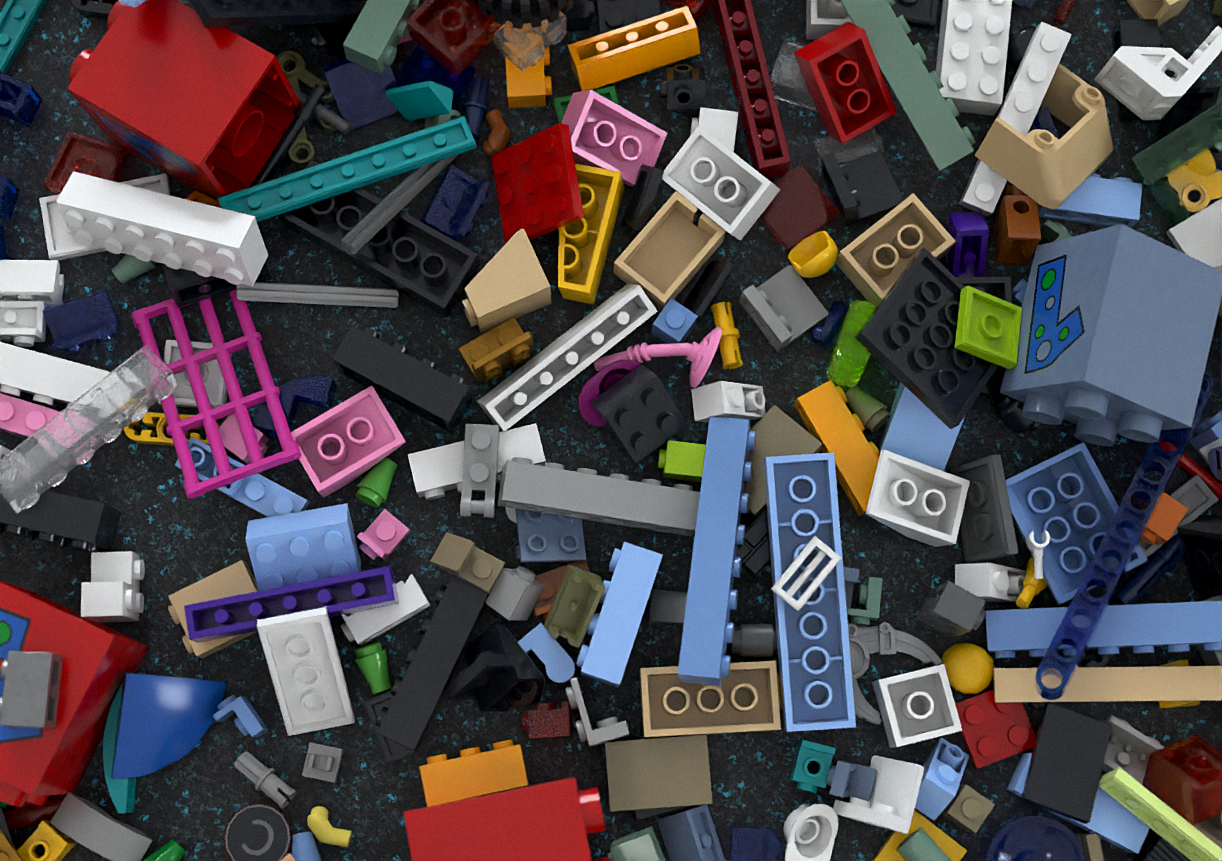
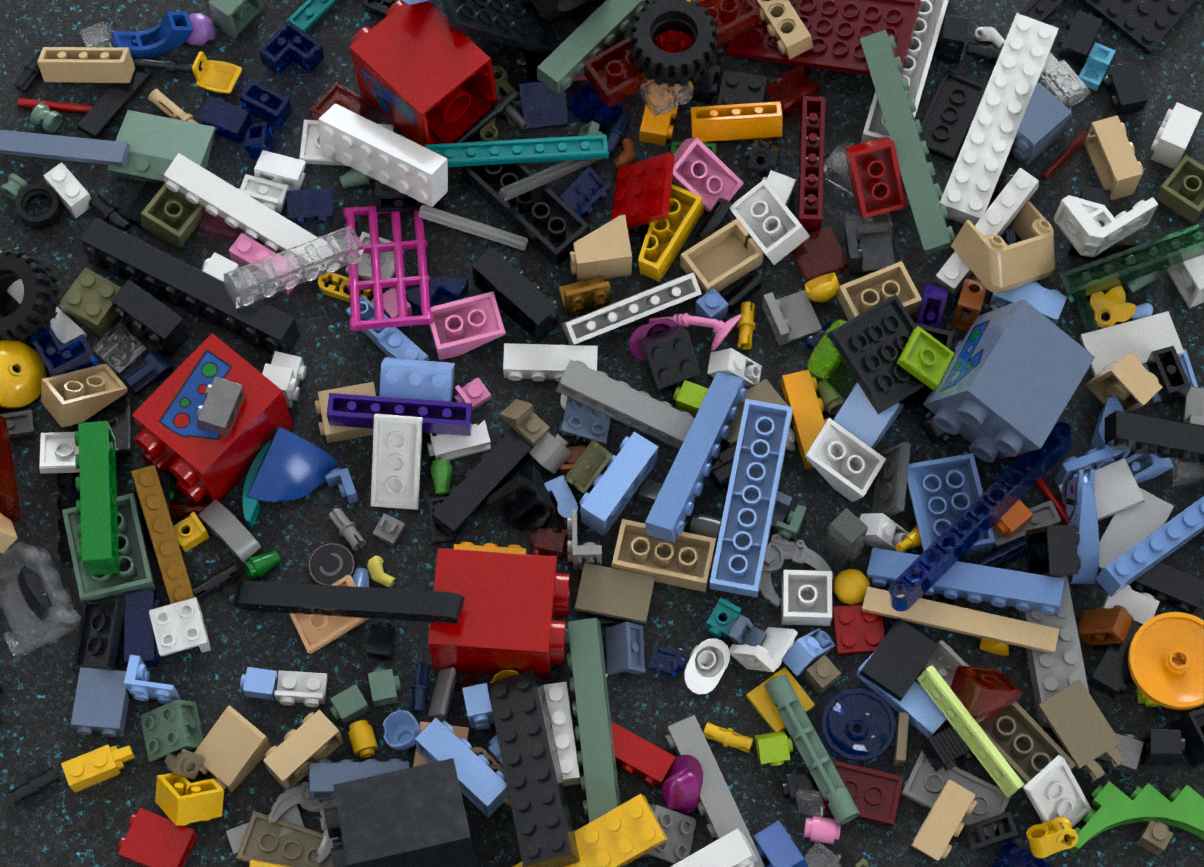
camera: 20 degrees right, 10 degrees down
bright green cone [356,458,398,508] -> none
teal slope [386,81,453,121] -> none
light grey plate [460,424,499,518] -> none
white tile [771,536,842,611] -> none
white hand [1026,530,1050,579] -> none

